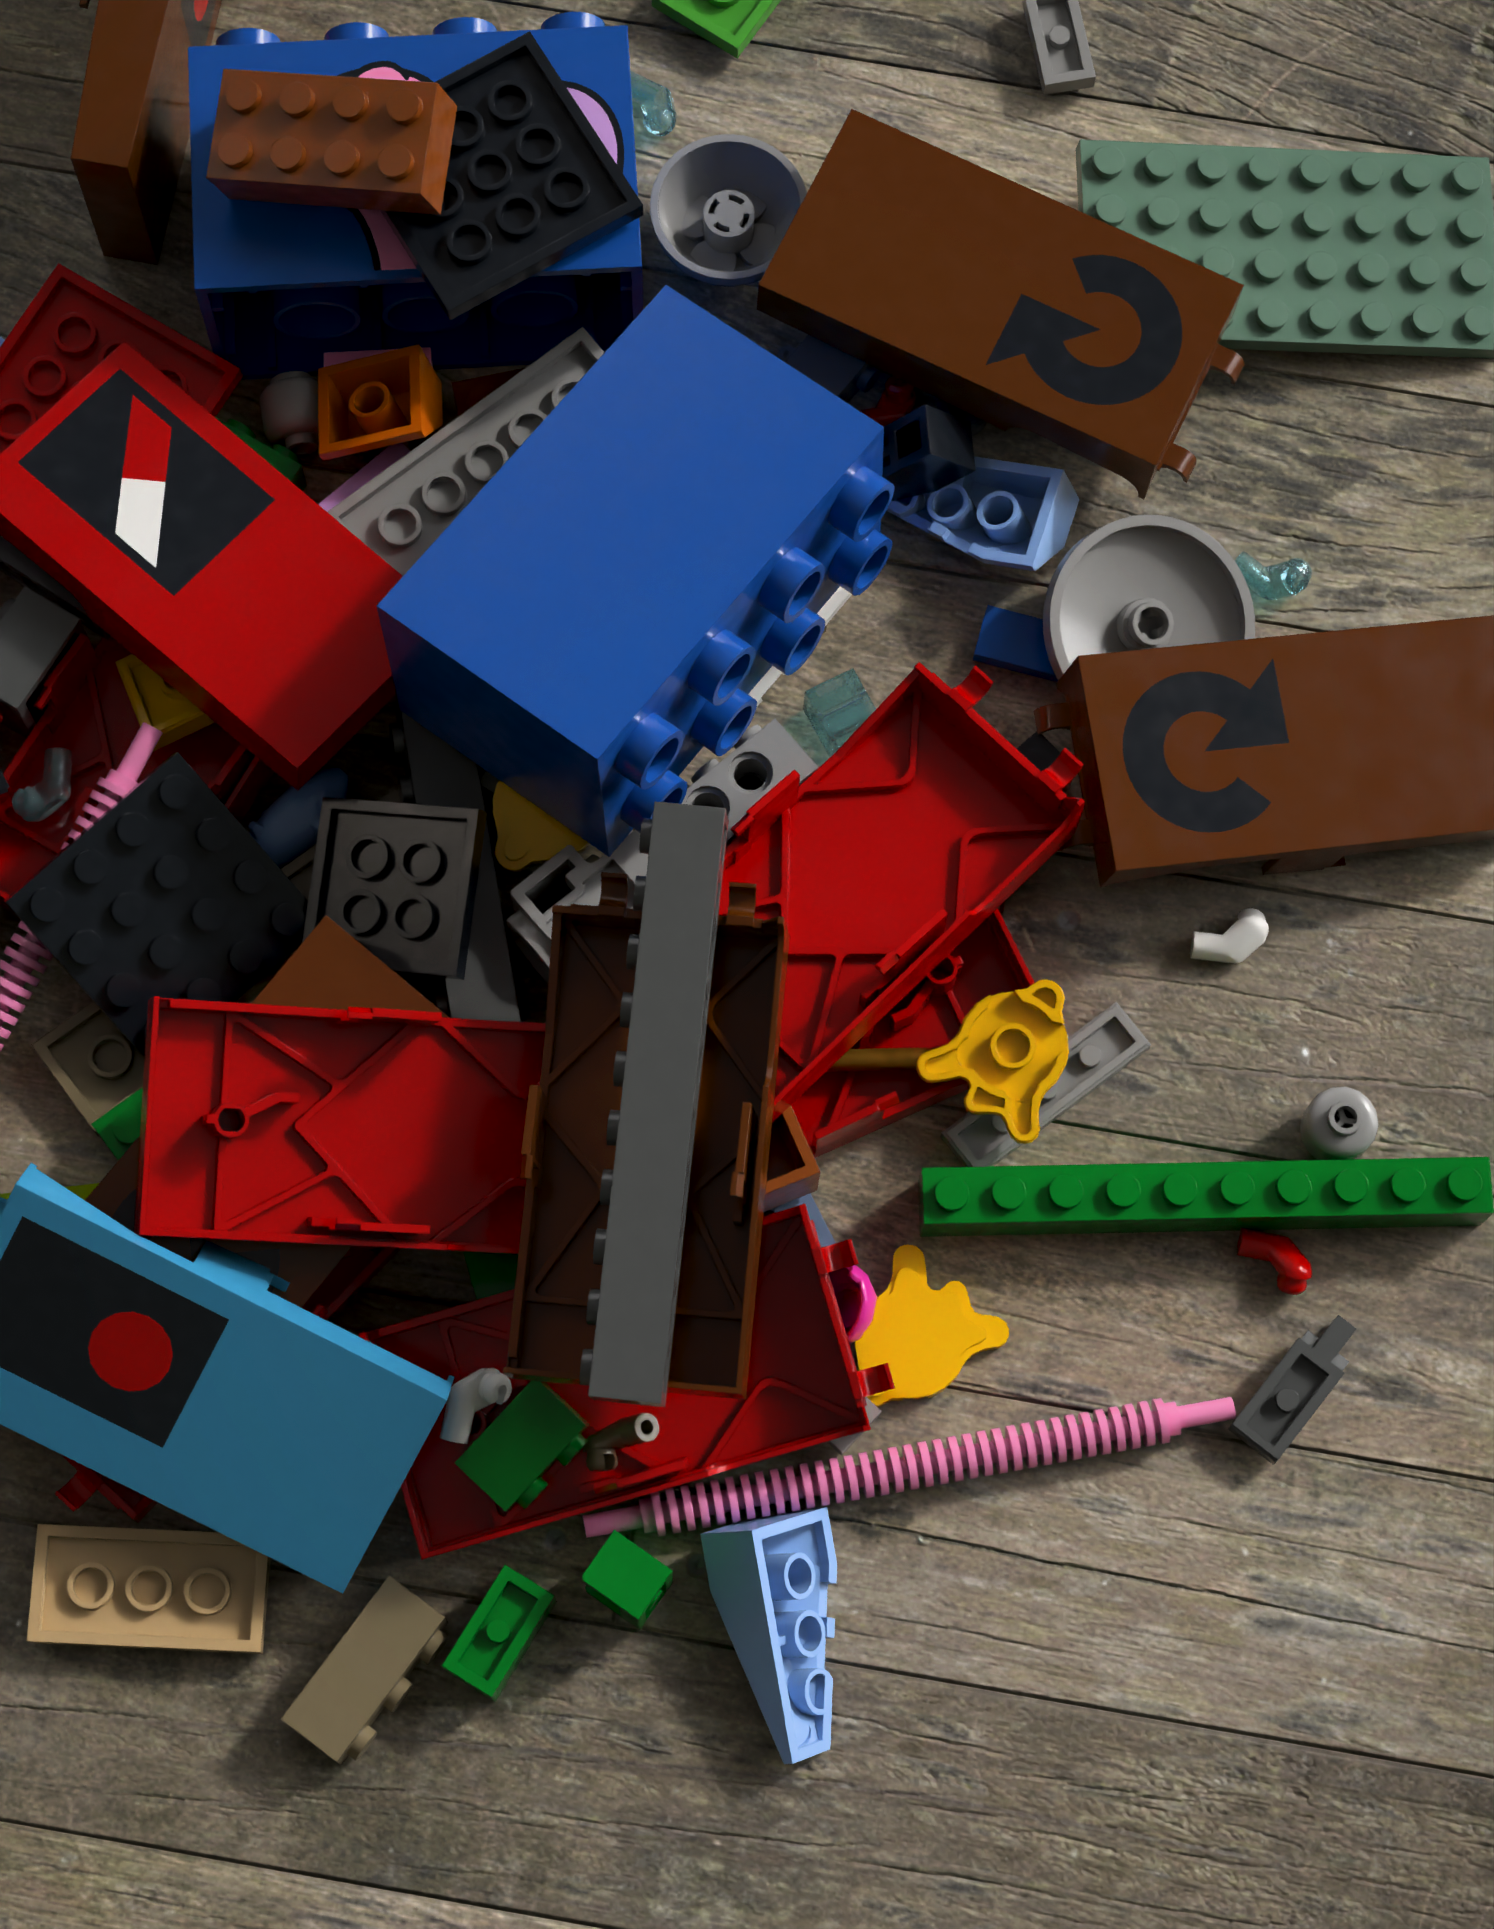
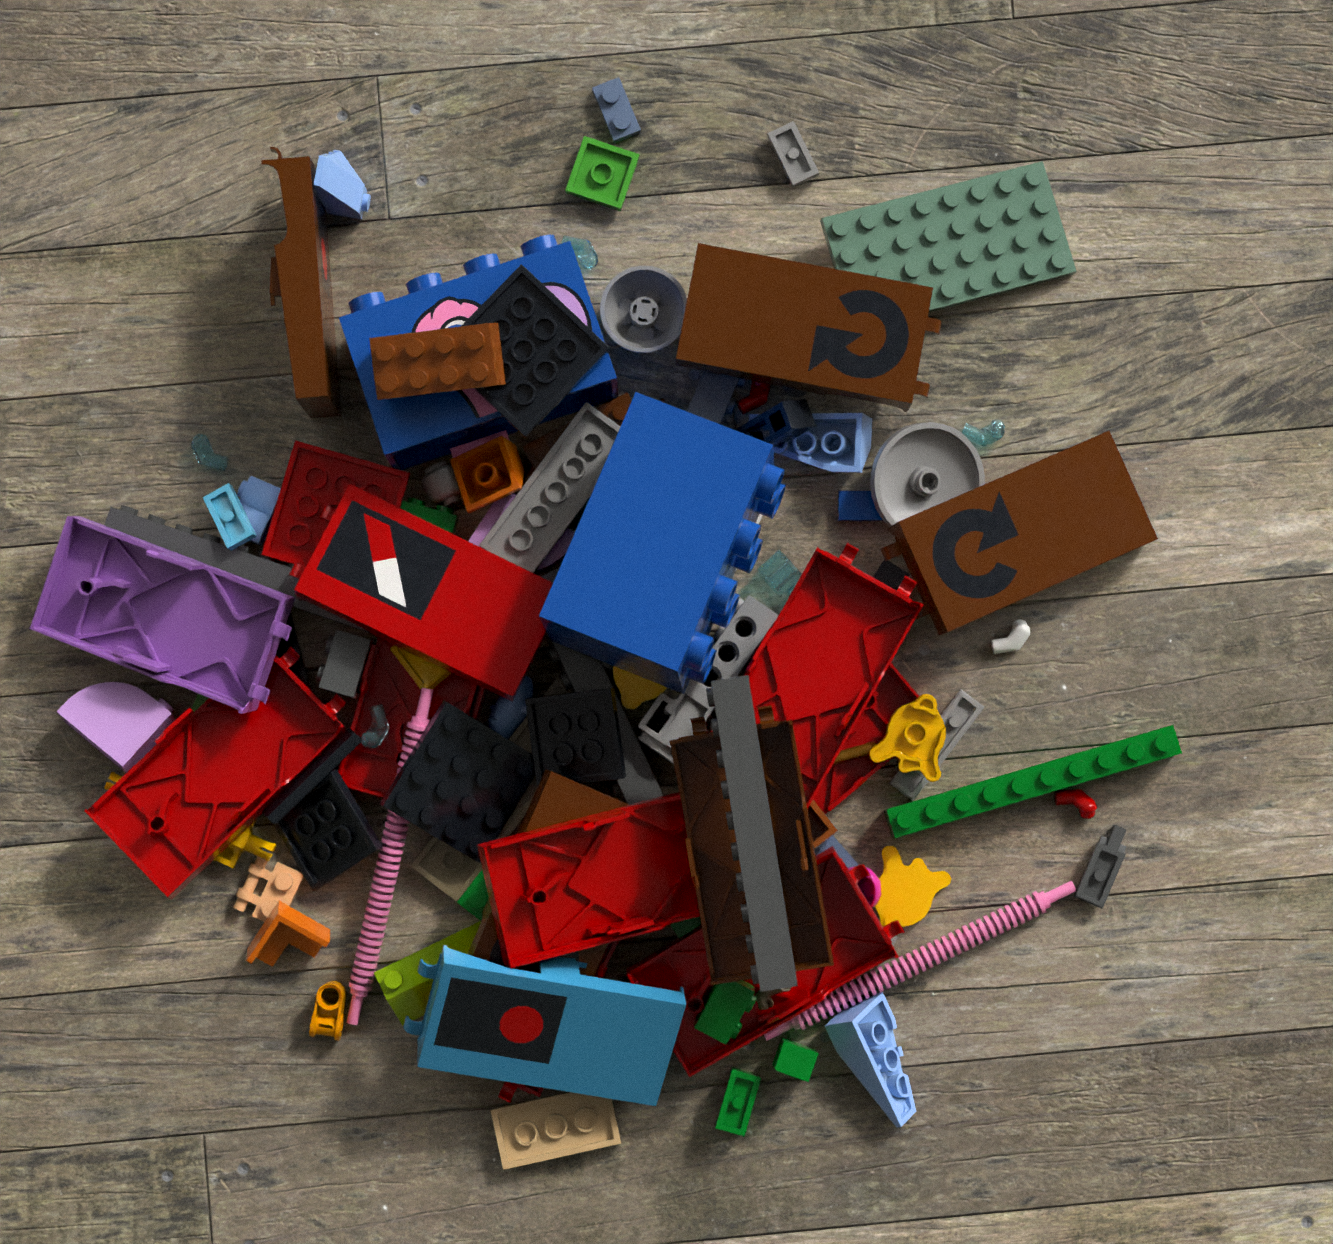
camera: 15 degrees left, 10 degrees up
dark tan brick [281,1575,449,1765] -> none
white arm [439,1368,512,1444] -> none
light grey head [1300,1087,1379,1160] -> none

